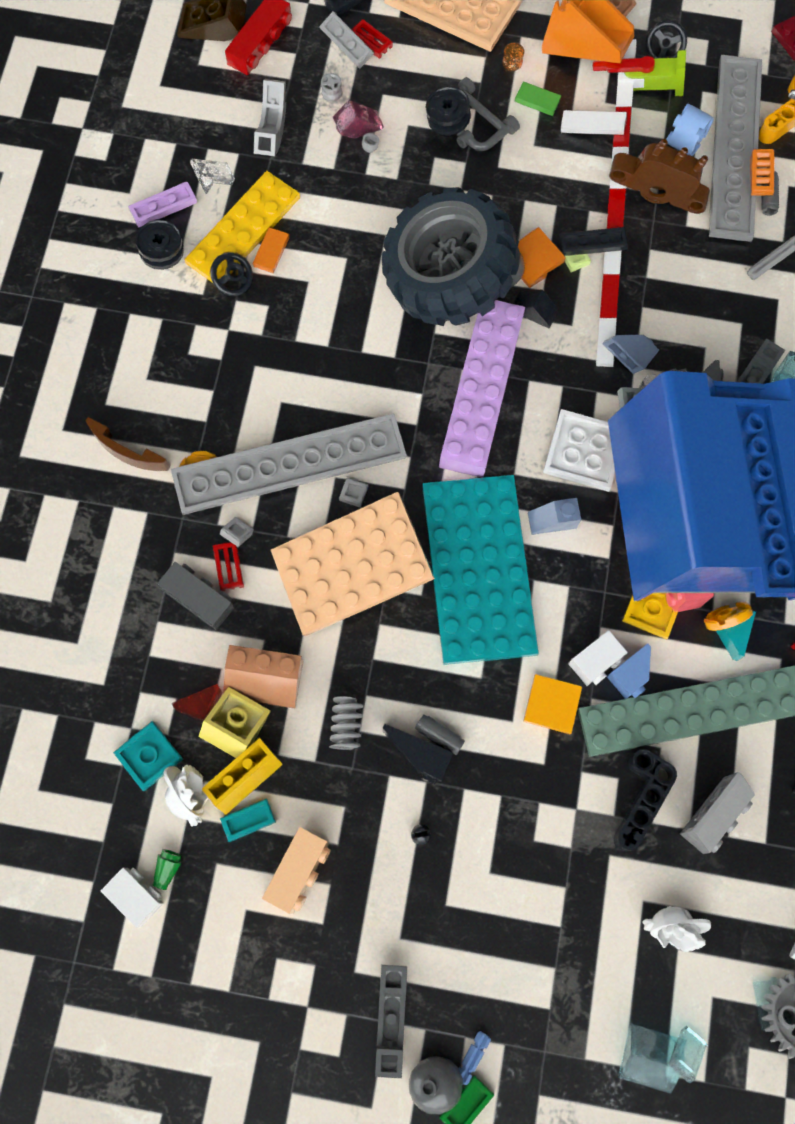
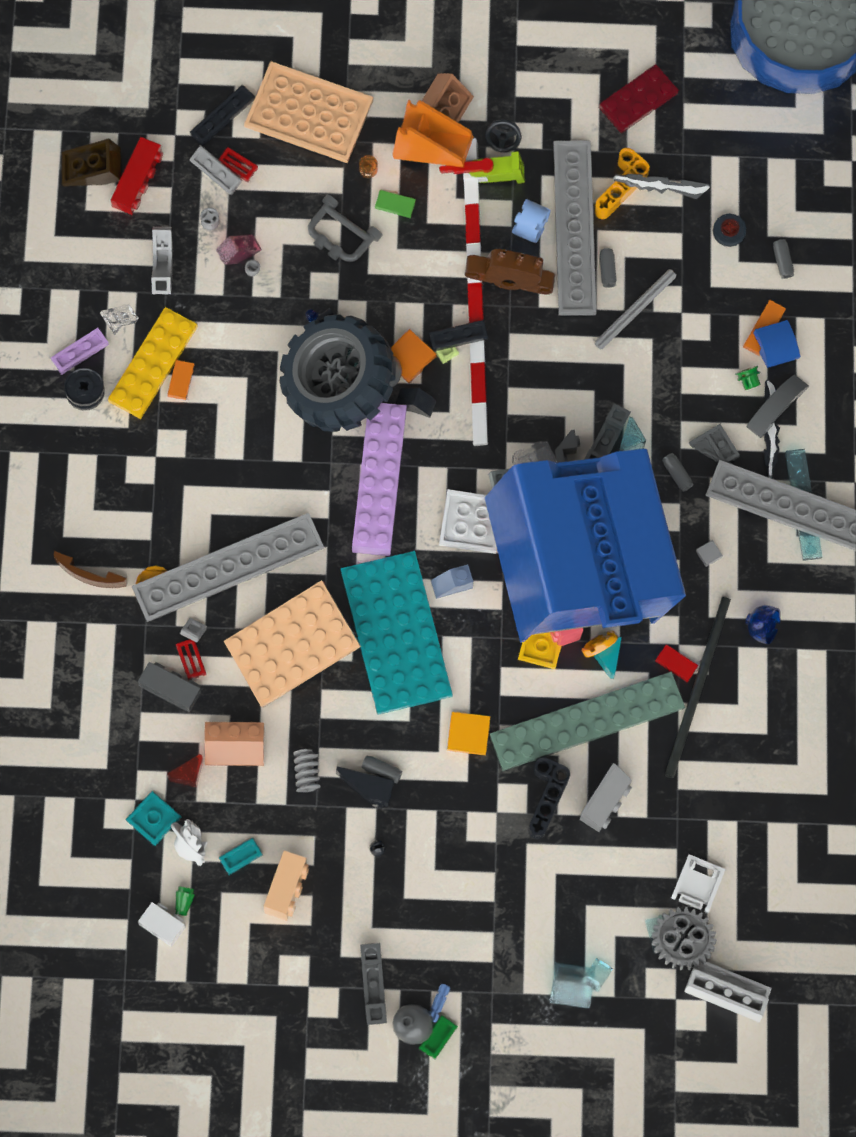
camera: 10 degrees left, 0 degrees up
light yellow slope [199,687,270,758] -> none
yellow brick [202,738,283,815] -> none
black piece [210,252,253,296] -> none
light grey tile [339,478,369,508] -> none
black wheel [425,86,471,136] -> none
white tile [561,110,627,135] -> none
white brick [569,630,628,686] -> none
sand blue slope [603,335,659,374] -> none
medium blue slope [607,644,651,699] -> none
white hair [643,906,711,952] -> none
orange slope [750,149,775,196] -> none

